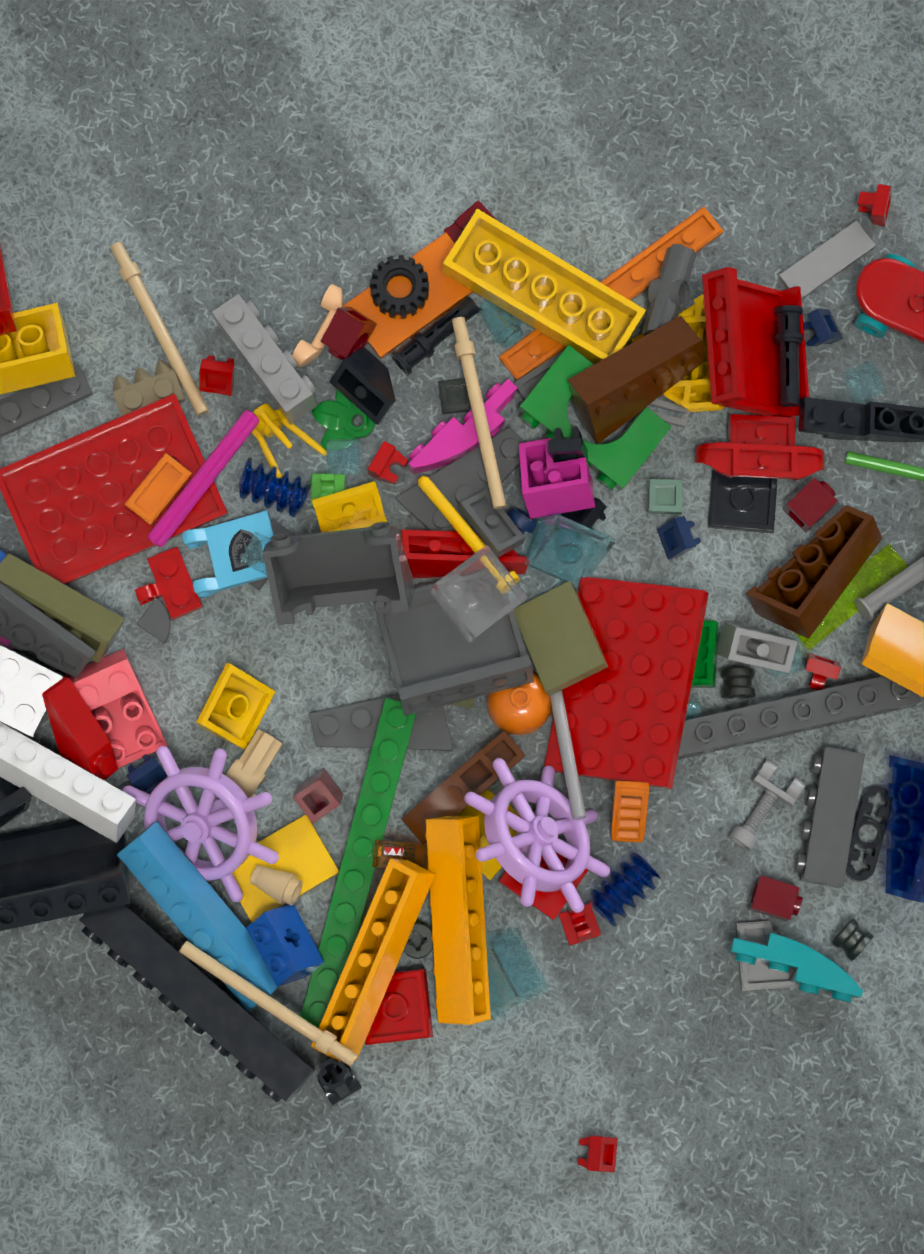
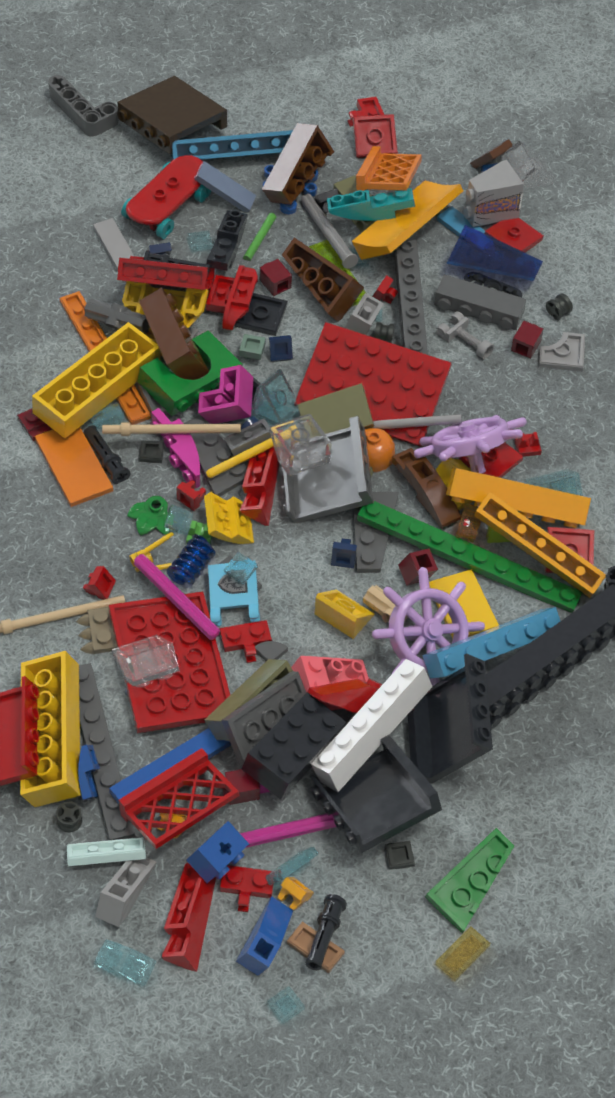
camera: 80 degrees left, 25 degrees down
orange tile [125,453,192,526] -> none
dark blue tile [126,755,167,794] -> none
tan bar [179,941,358,1067] -> none
light grey brick [212,294,317,425] -> none
blue brick [246,904,324,987] -> none
tan cone [250,865,303,906] -> none
dark grey windscreen [263,522,415,625] -> none
light nougat bar [292,284,343,367] -> none
dark red brick [320,307,377,360] -> none
black slope [330,347,396,425] -> none
black tyre [370,255,429,319] -> none
black tile [548,426,588,463] -> none
clear blue piece [588,852,661,927] -> none
orange slope [611,781,649,842] -> none
teal slope [728,933,863,1003] -> none
red tile [857,184,892,227] -> none
none -> clear slope [112,635,180,687]
none -> dark blue tile [331,538,357,569]

